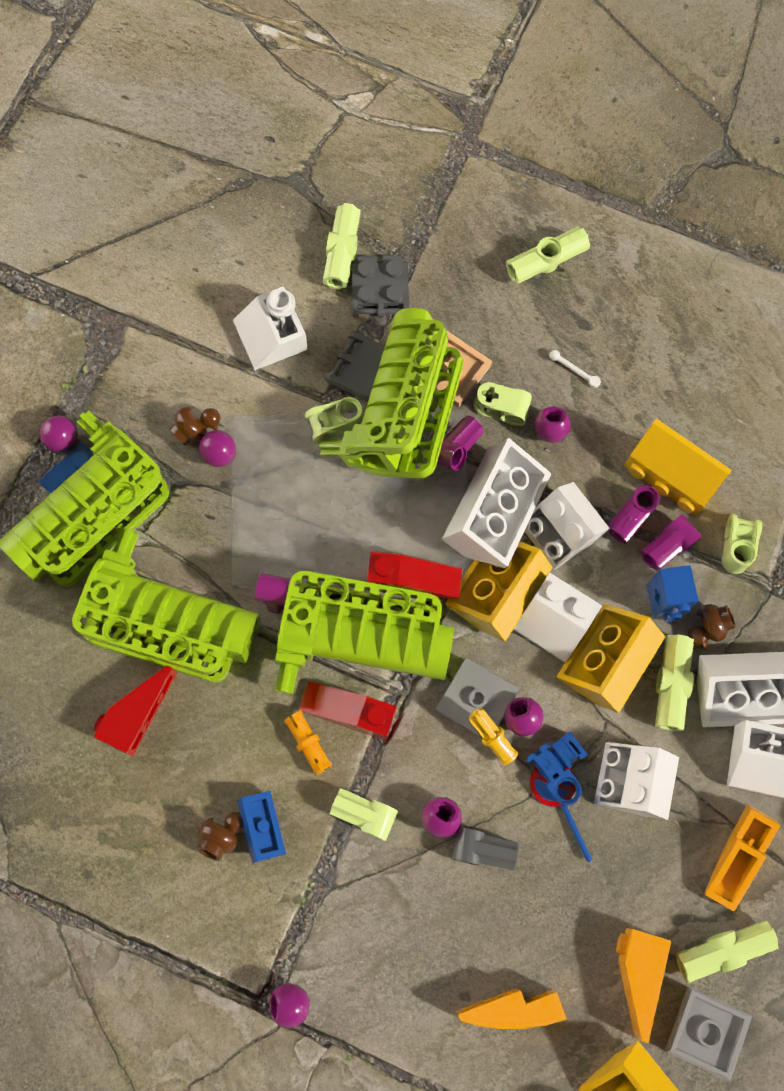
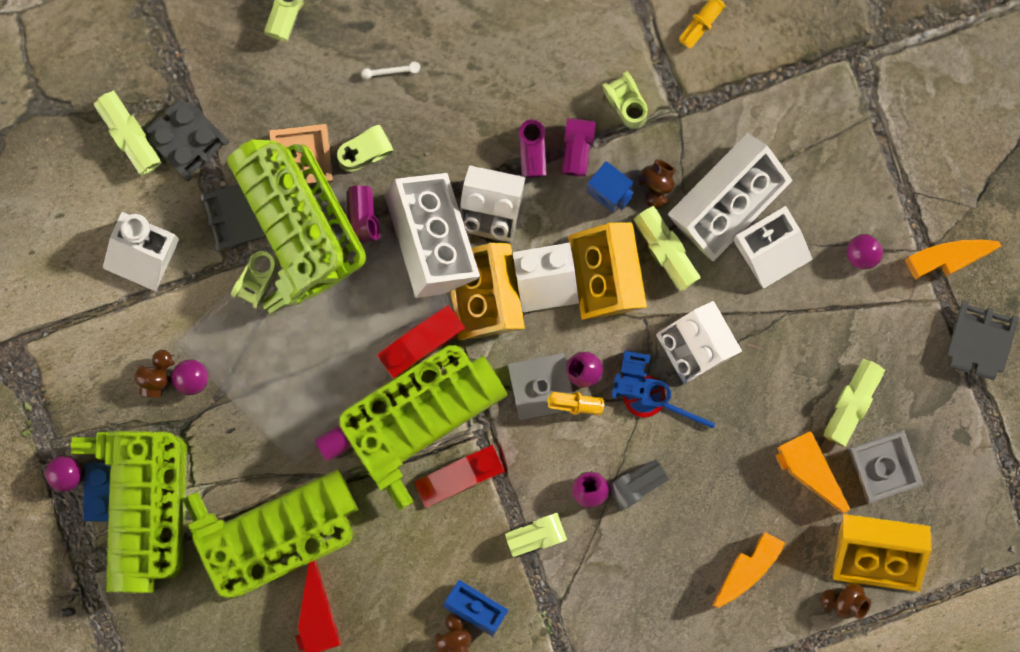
camera: 35 degrees left, 10 degrees up
light orange pin [284,711,332,776] -> none
magenta piece [534,406,571,443] -> none
yellow slope [624,418,732,516] -> none
light orange slope [705,804,781,912] -> none

